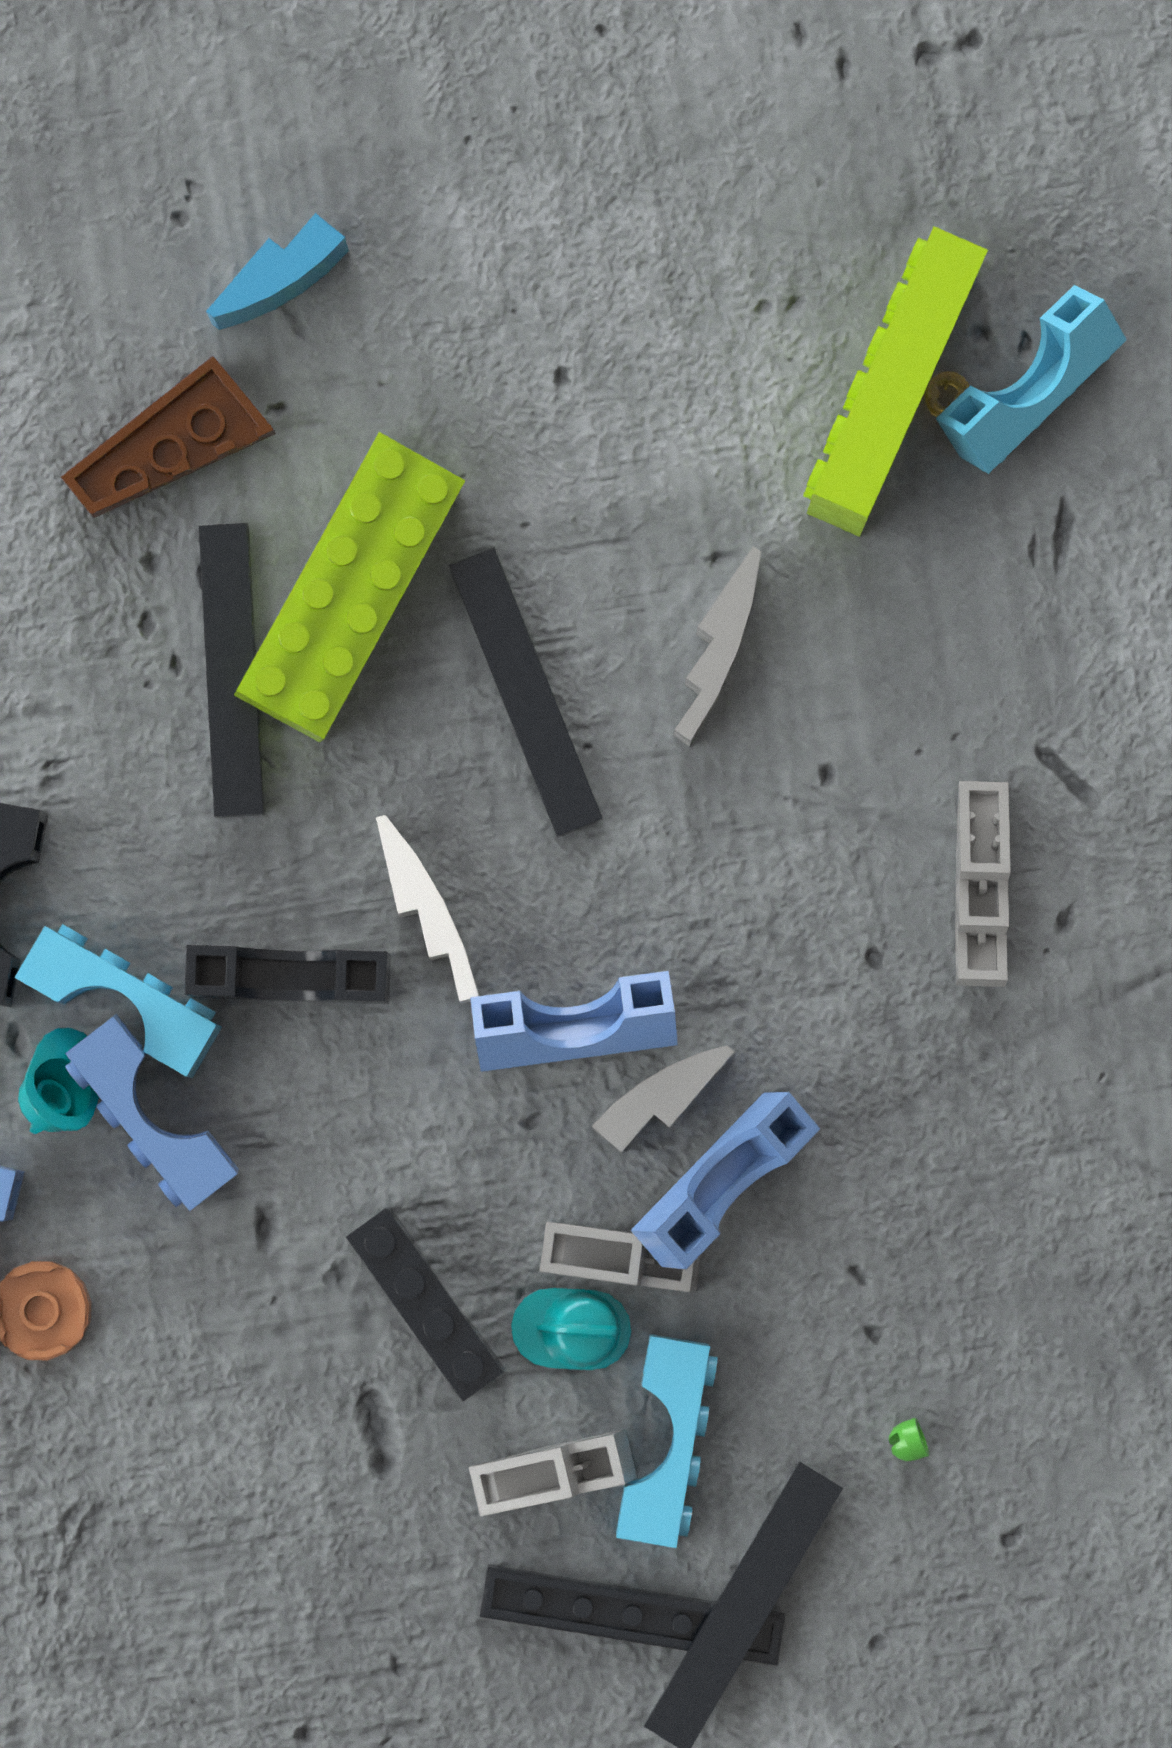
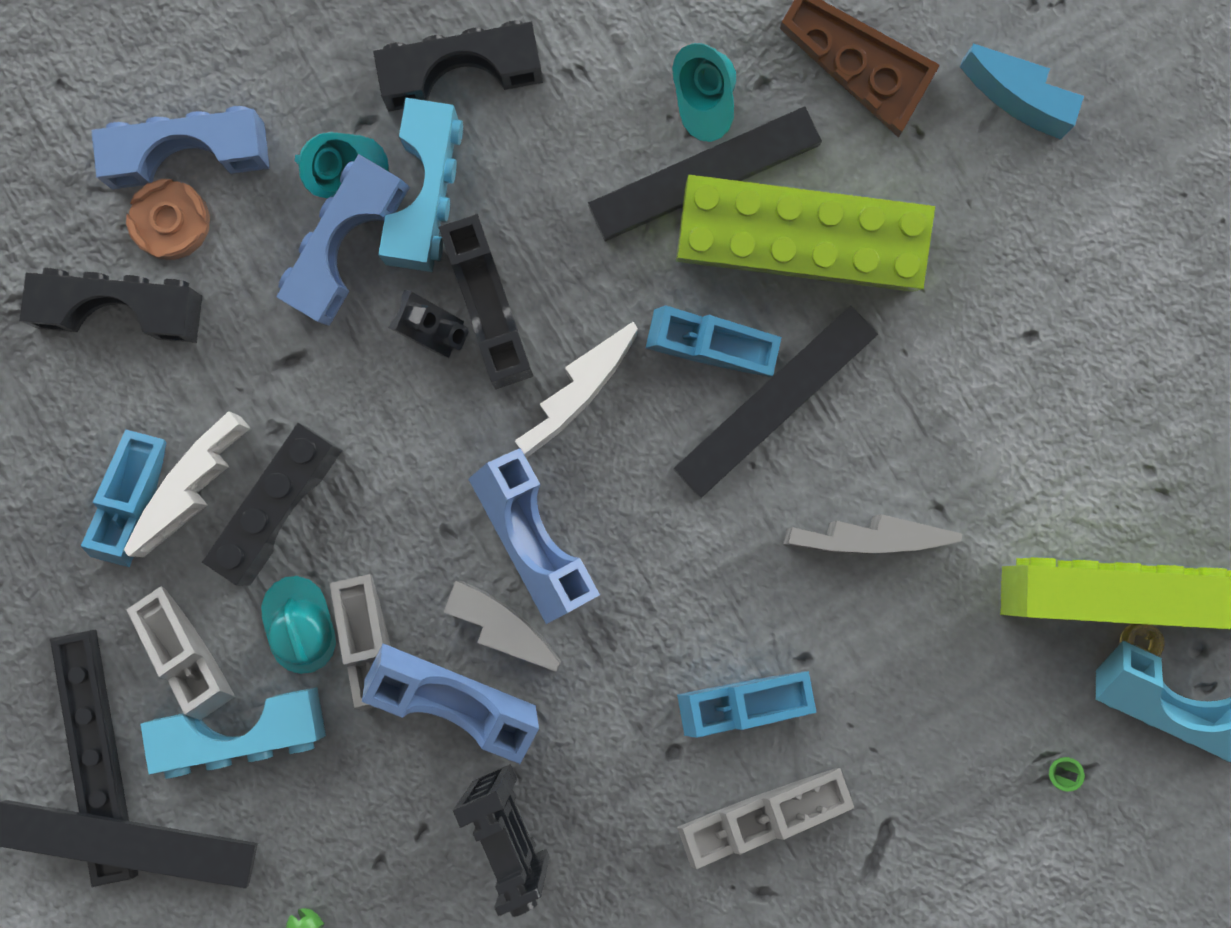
camera: 65 degrees right, 0 degrees up
none -> black arch [19,268,202,343]
none -> dark azure slope [81,429,167,567]
none -> white slope [124,411,251,557]
none -> black hips [388,290,469,358]
none -> black fence [453,764,550,917]
none -> dark azure slope [645,305,782,377]
none -> teal piece [672,43,737,142]
none -> dark azure slope [677,671,817,738]
none -> bright green hinge [1049,757,1085,792]

